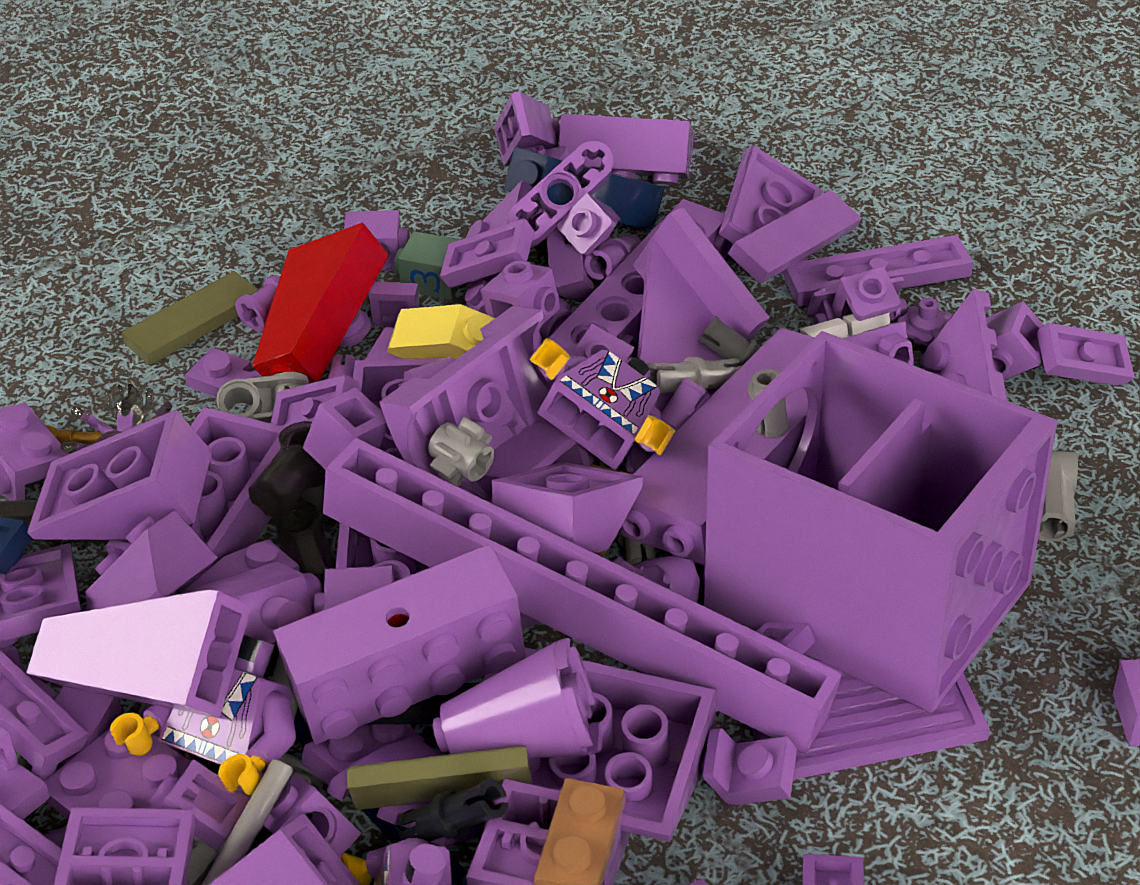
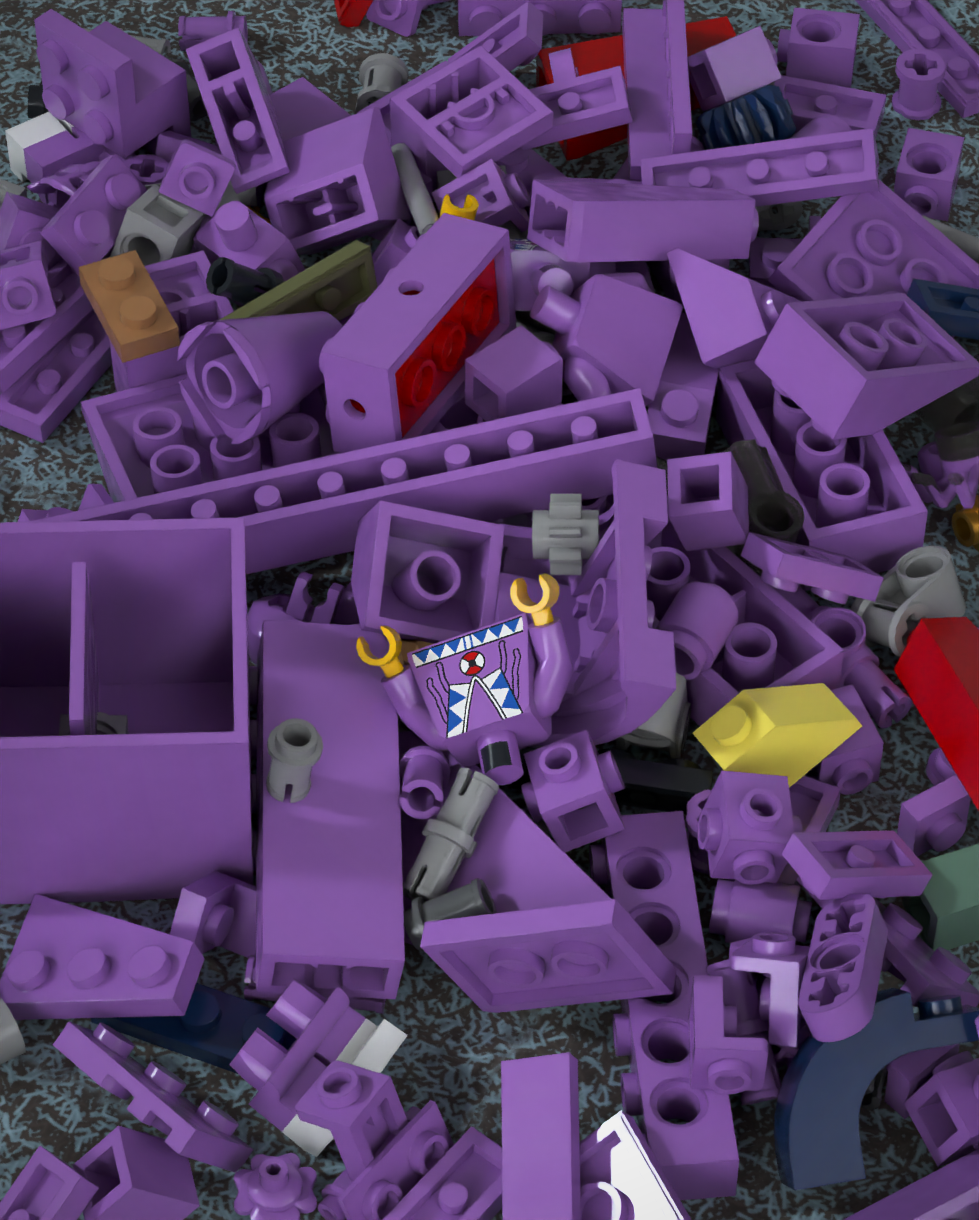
camera: 140 degrees right, 5 degrees up
none -> medium lavender bracket [688,976,768,1094]

